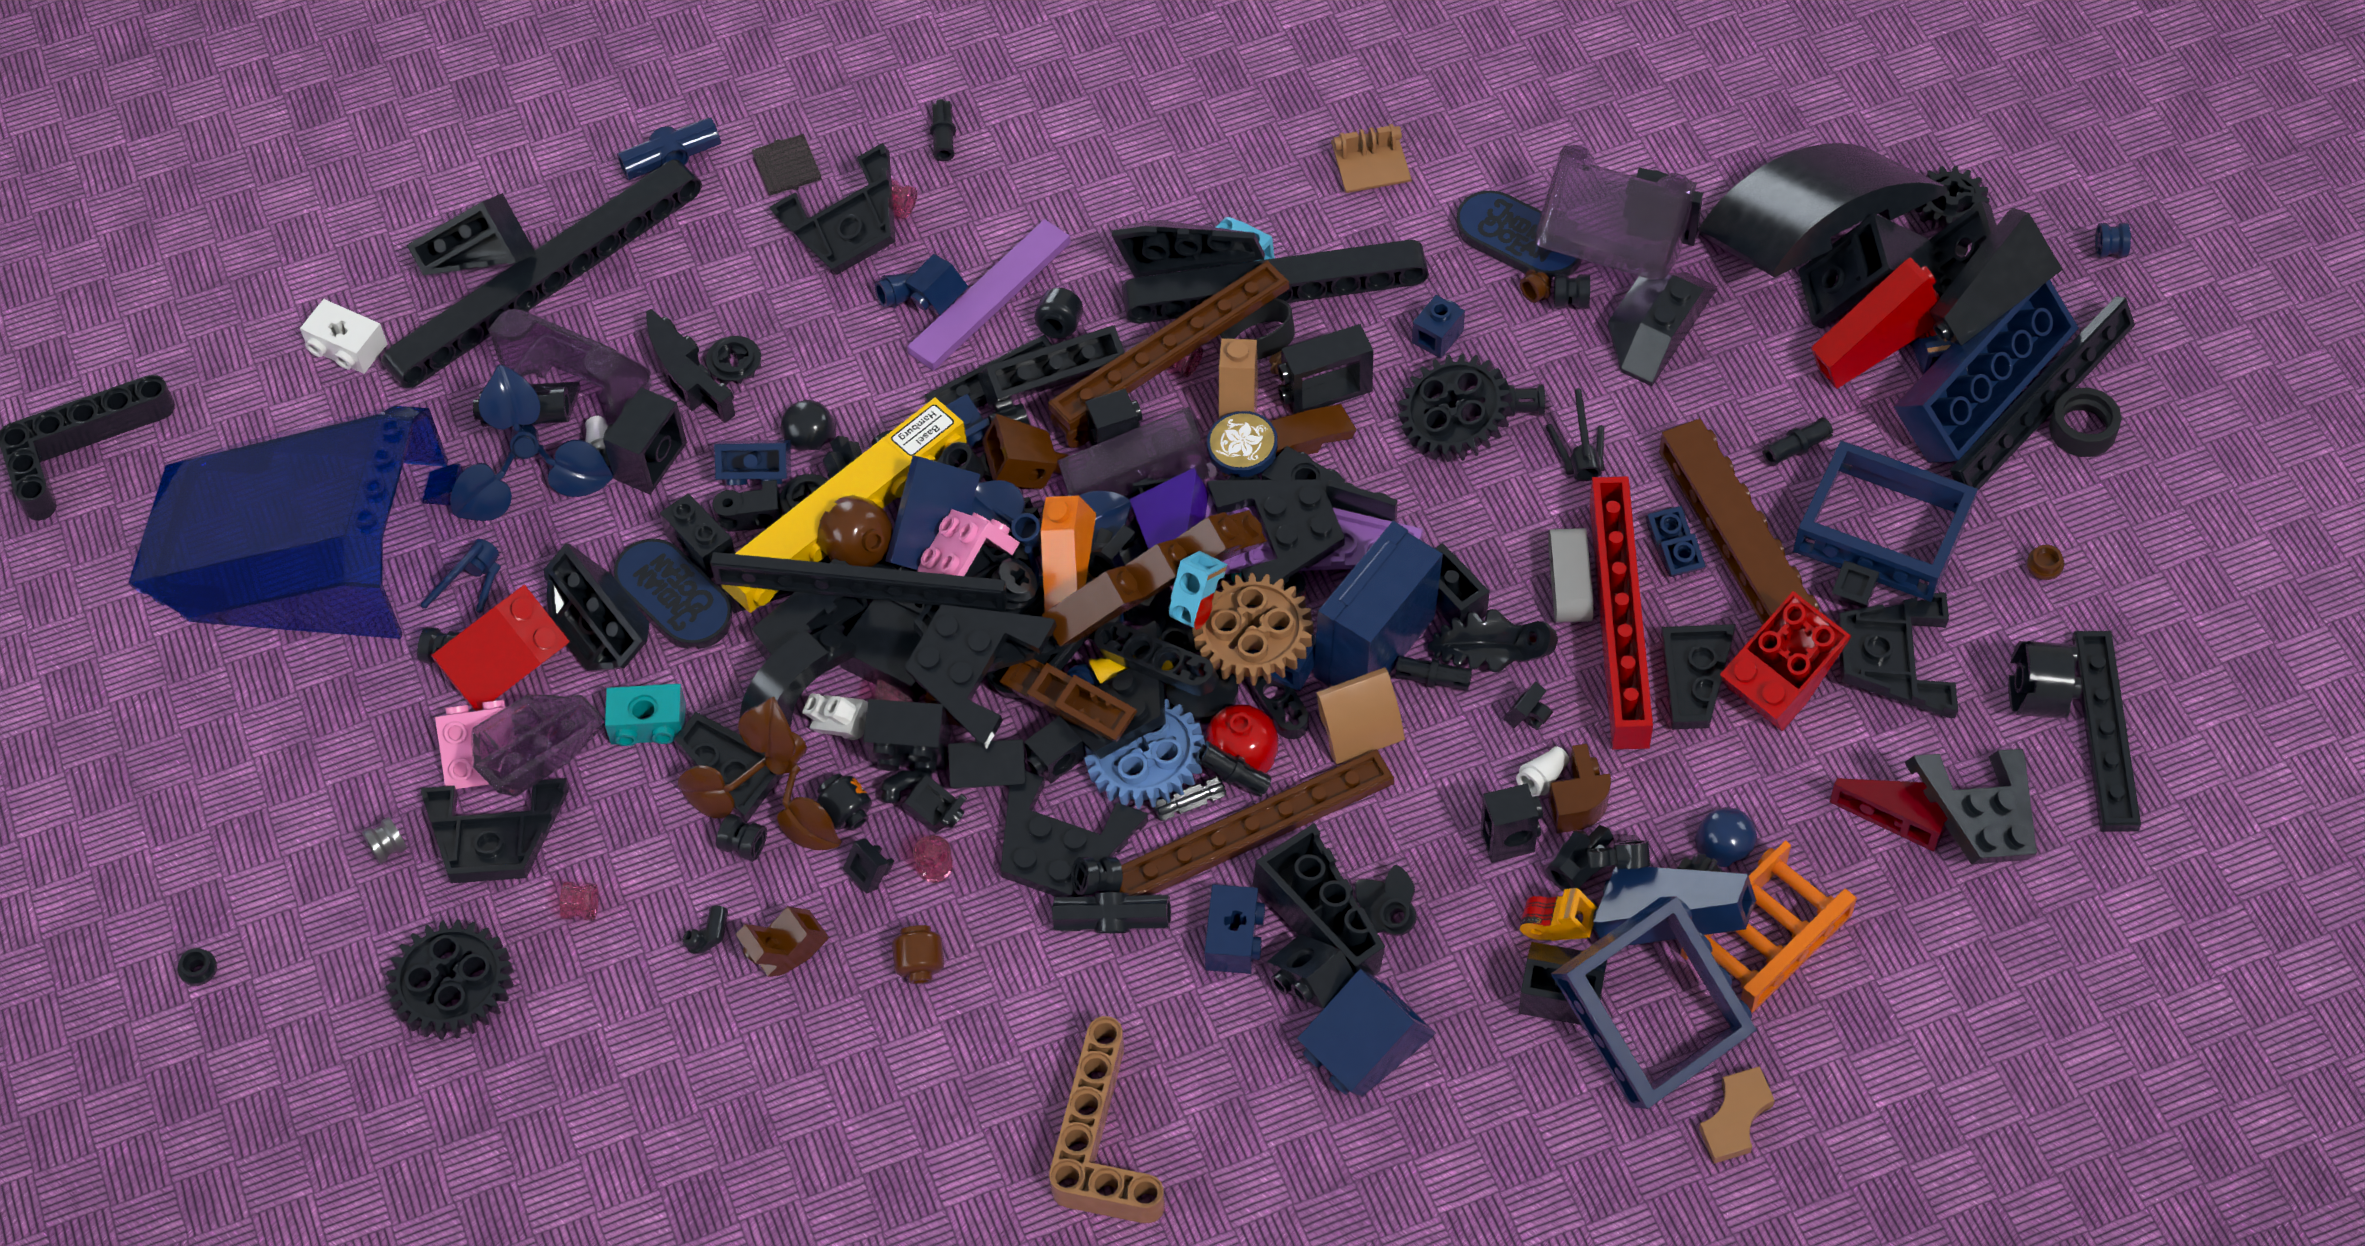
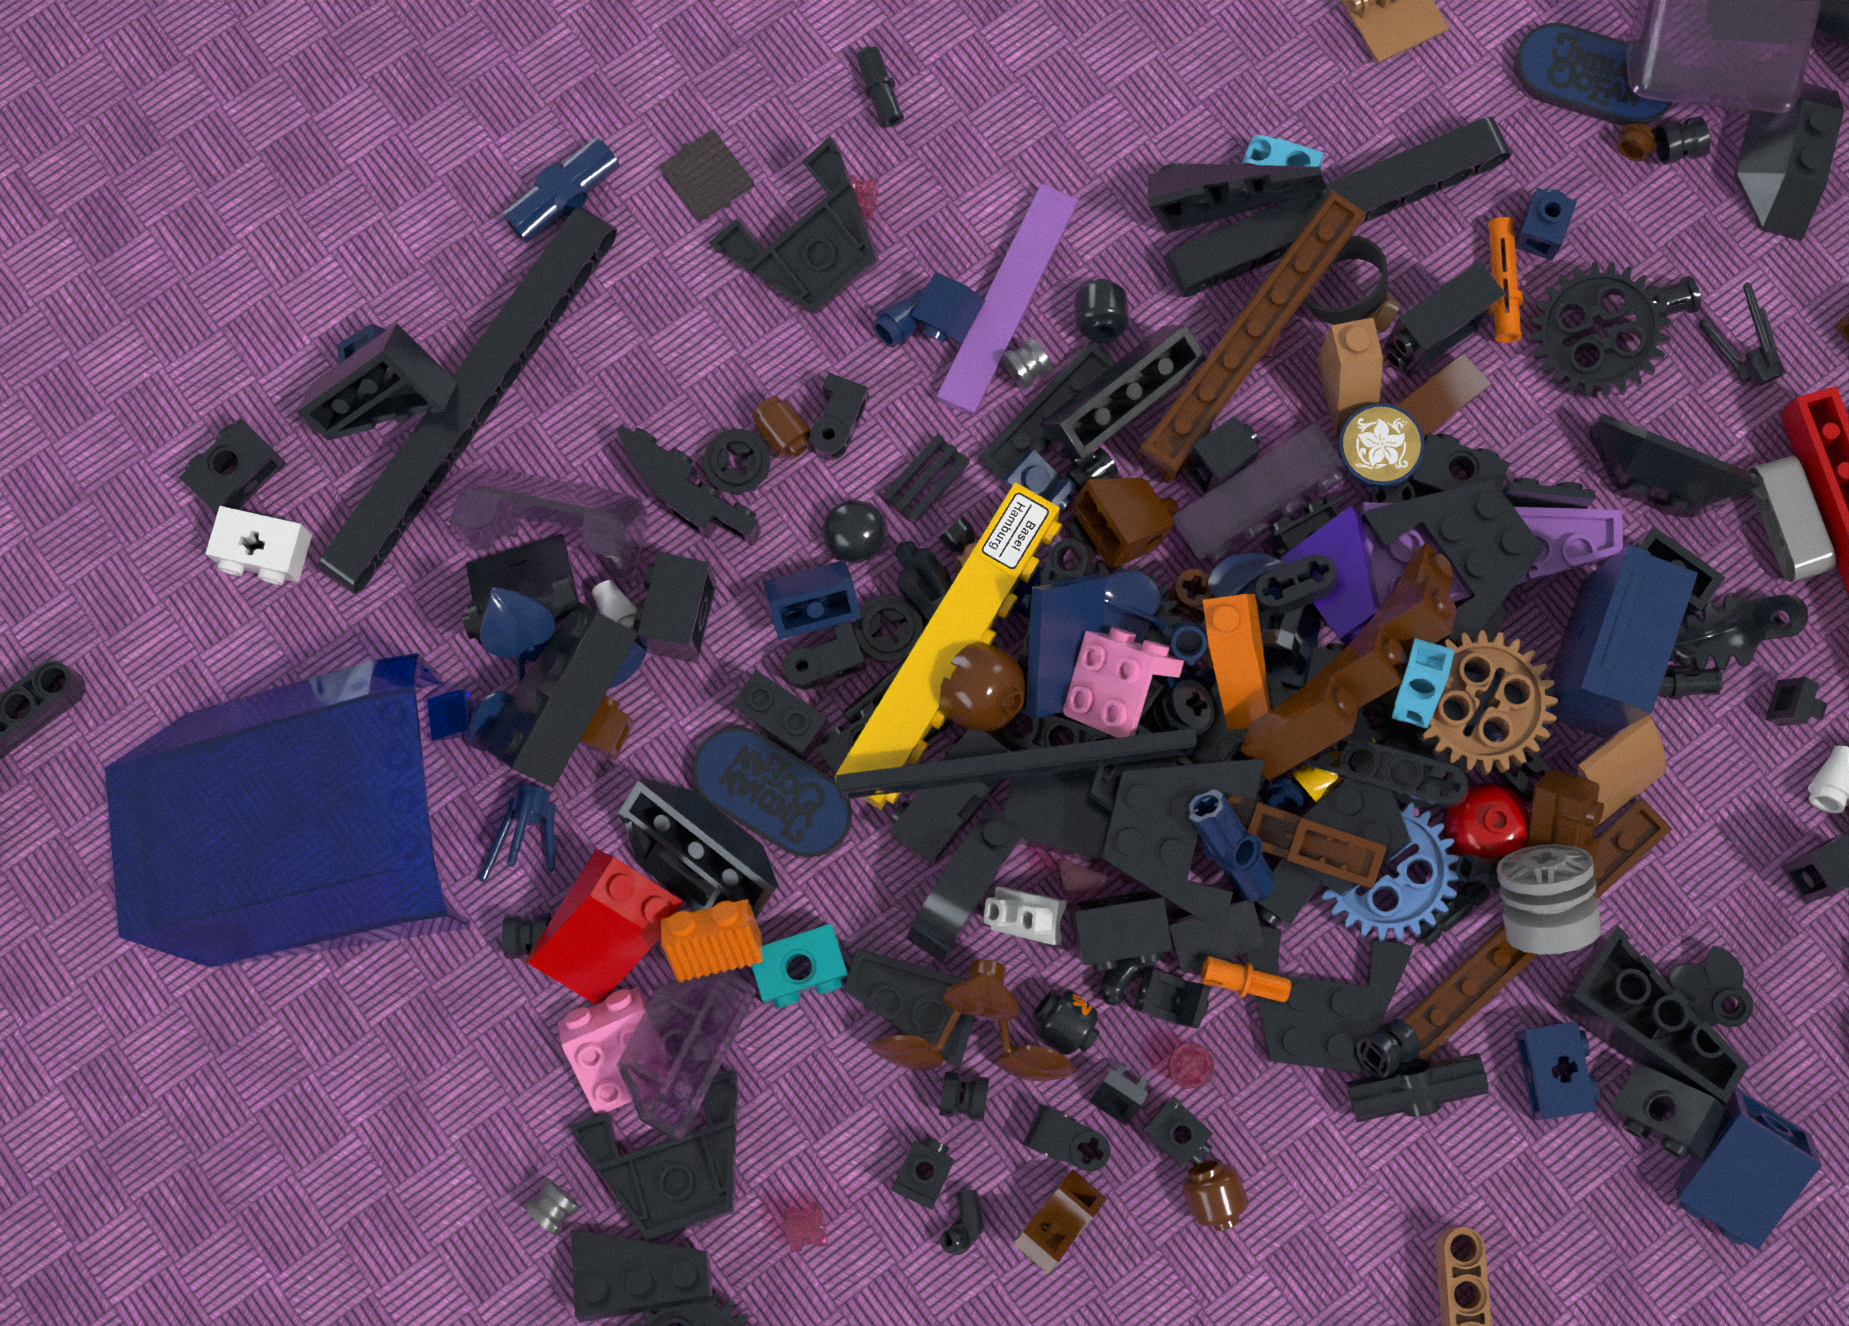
camera: 15 degrees left, 20 degrees up
none -> black brick [179,418,286,513]
none -> black wedge [477,602,638,788]
none -> black wing [571,1229,713,1323]
none -> reddish brown brick [579,695,634,760]
none -> orange brick [661,899,763,983]
none -> reddish brown brick [752,396,811,459]
none -> black leg [810,372,869,461]
none -> black tile [883,433,970,524]
none -> black brick [891,1136,954,1210]
none -> flat silver wheel [1002,337,1053,390]
none -> black piece [1022,1103,1111,1172]
none -> black brick [1141,1096,1213,1167]
none -> dark blue piece [1188,789,1276,903]
none -> orange axle [1200,956,1291,1002]
none -> black beam [1255,554,1338,615]
none -> orange pin [1488,217,1523,343]
none -> light grey wheel [1497,844,1601,954]
none -> reddish brown brick [1527,769,1604,860]
none -> black wedge [1588,413,1763,518]

